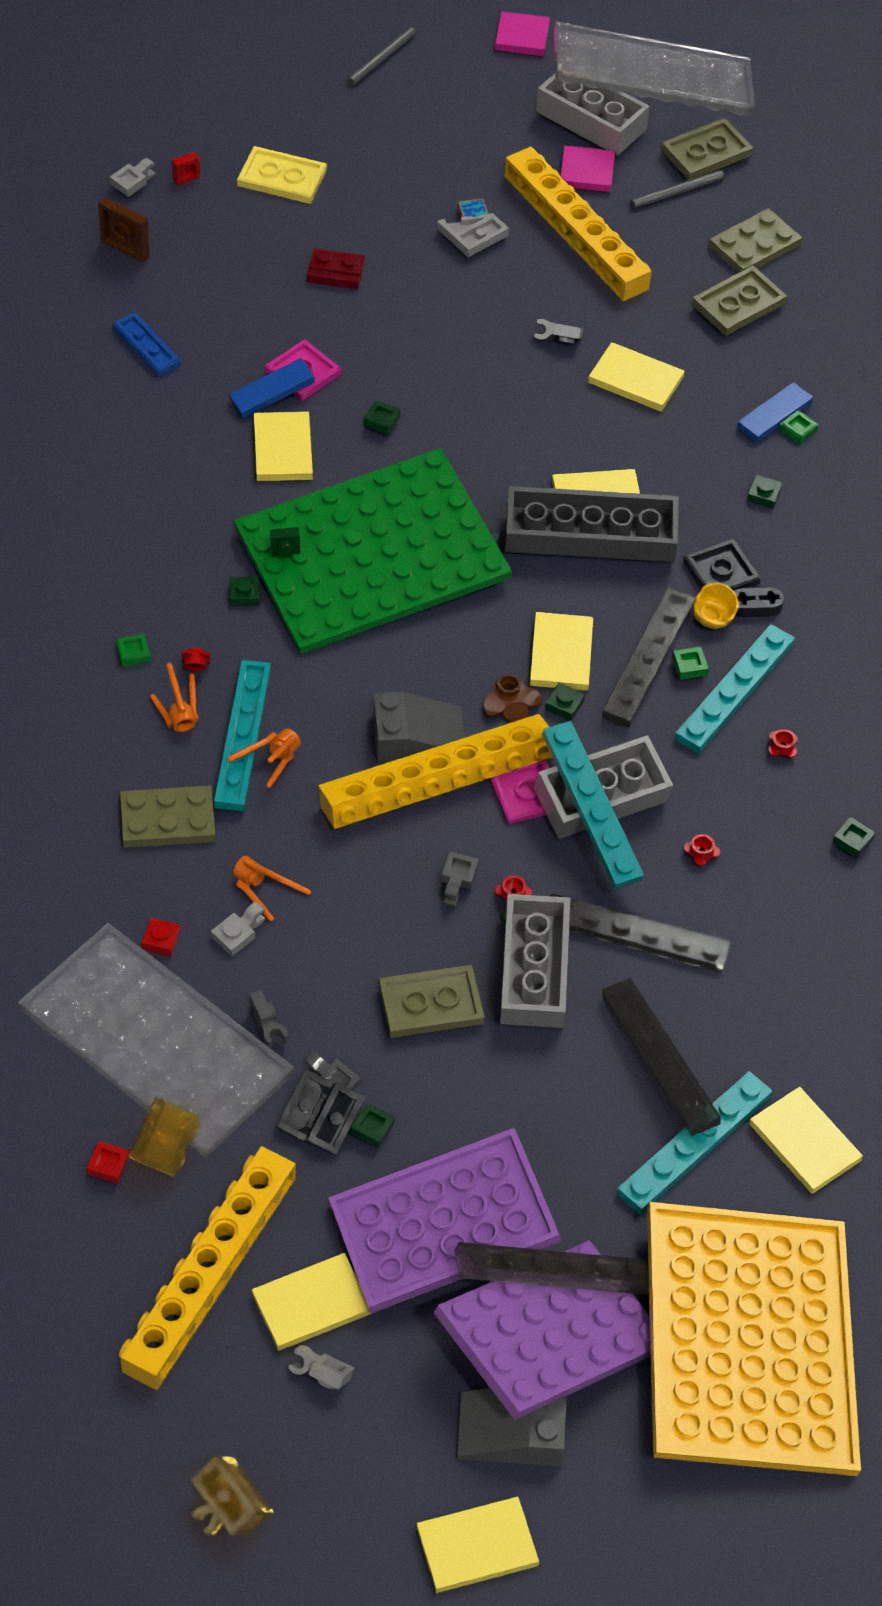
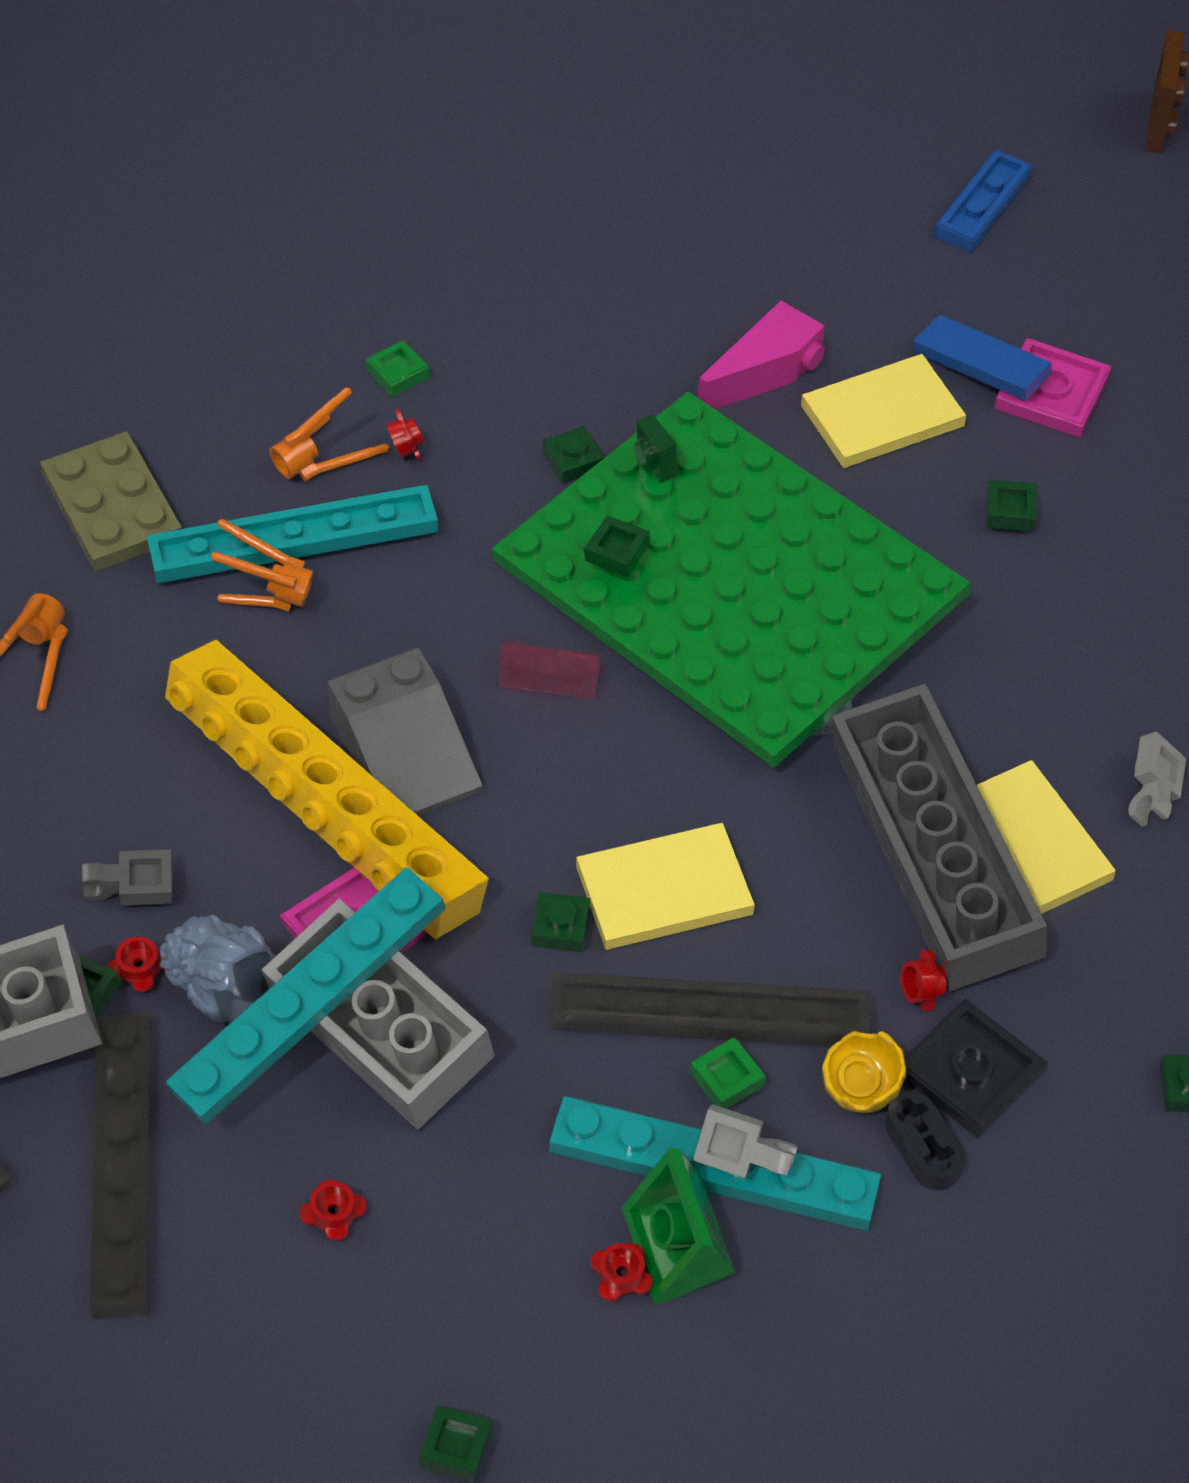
camera: 70 degrees right, 0 degrees up
reddish brown plate [484,674,542,723] -> none
none -> sand blue hair [160,915,276,1023]
none -> clear pink hinge [498,640,601,699]
none -> dark green plate [584,515,650,577]
none -> green slope [622,1148,736,1304]
none -> light grey plate [693,1104,798,1178]
none -> dark pink slope [698,301,825,409]
none -> red plate [900,949,947,1012]
none -> light grey plate [1128,731,1186,827]

